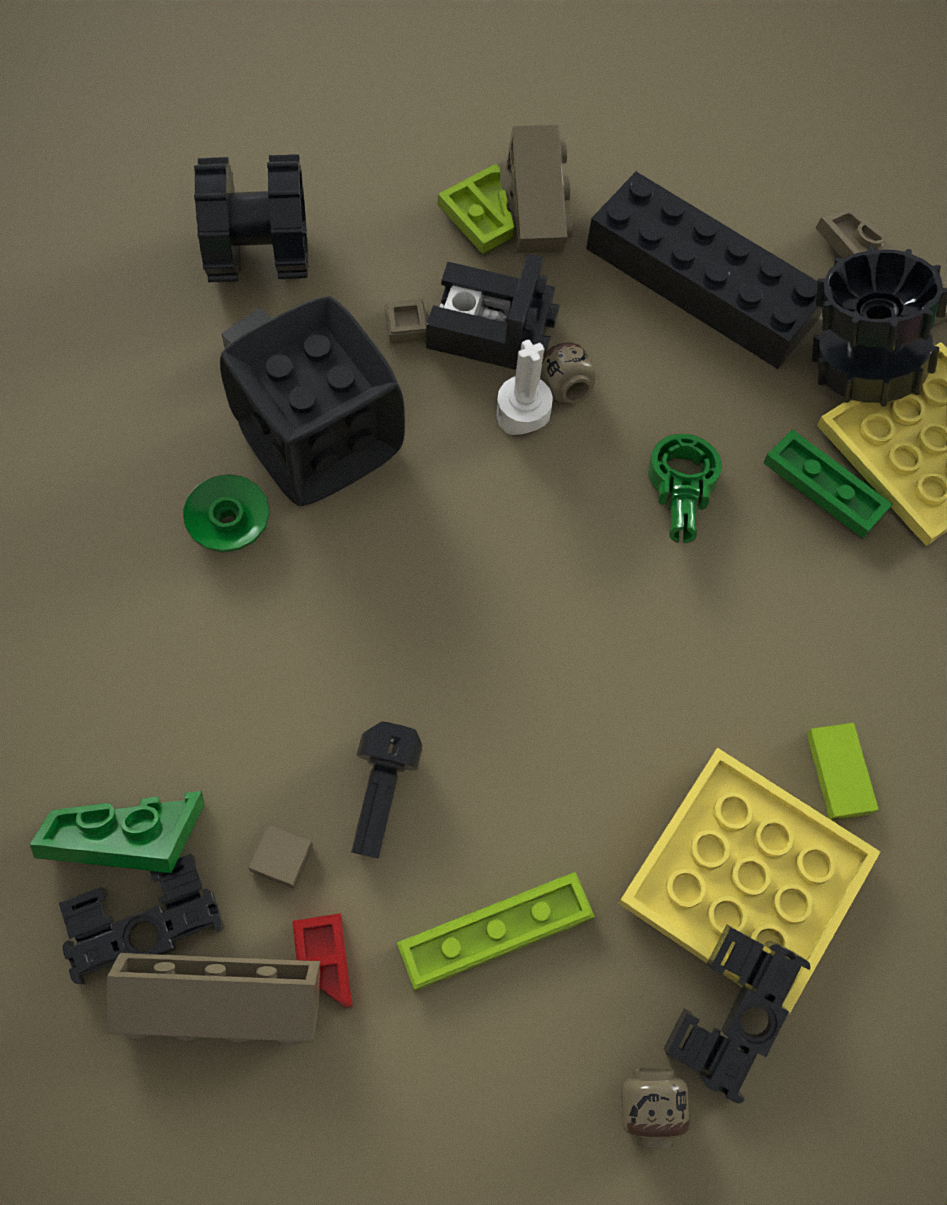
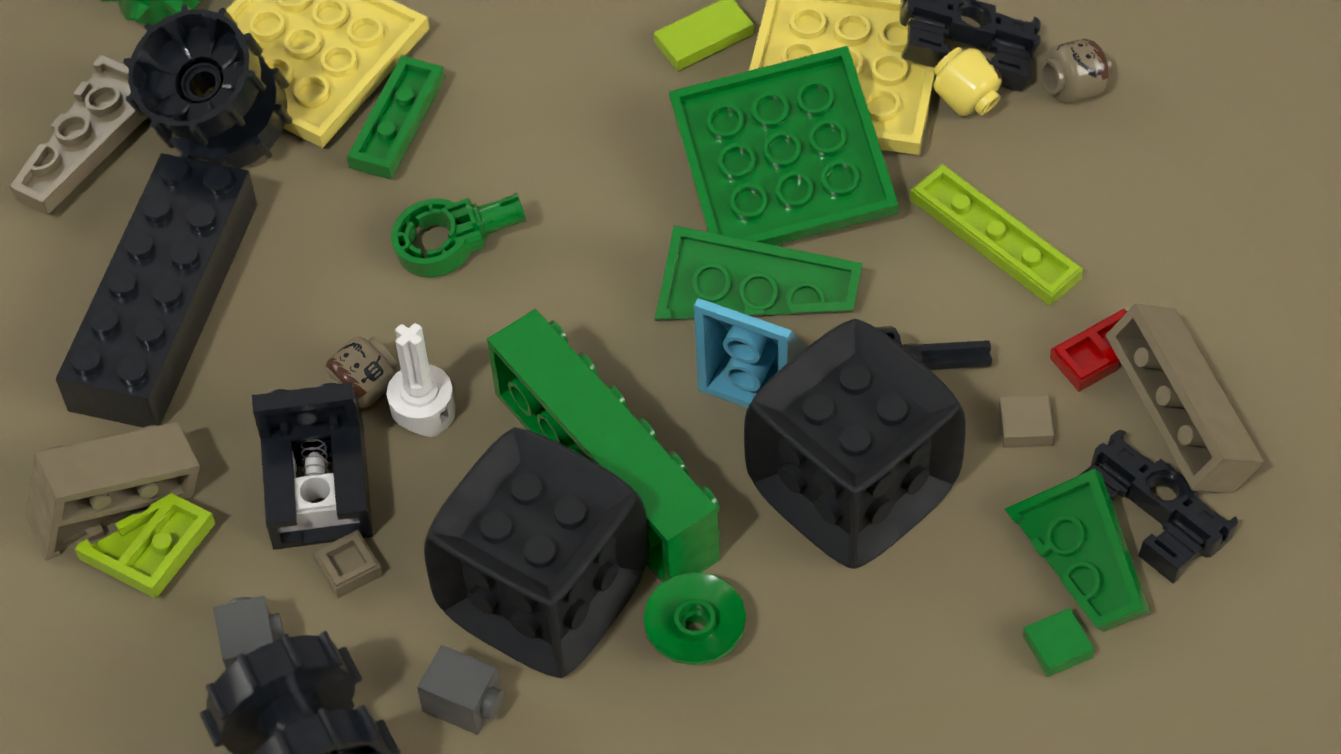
camera: 105 degrees left, 10 degrees down
none -> dark grey brick [213,595,284,670]
none -> green brick [487,308,721,583]
none -> green wing [655,225,863,321]
none -> green plate [668,45,899,245]
none -> medium azure slope [694,298,808,408]
none -> black piece [744,319,966,569]
none -> light yellow head [933,47,1002,116]
none -> green tile [1023,608,1095,677]

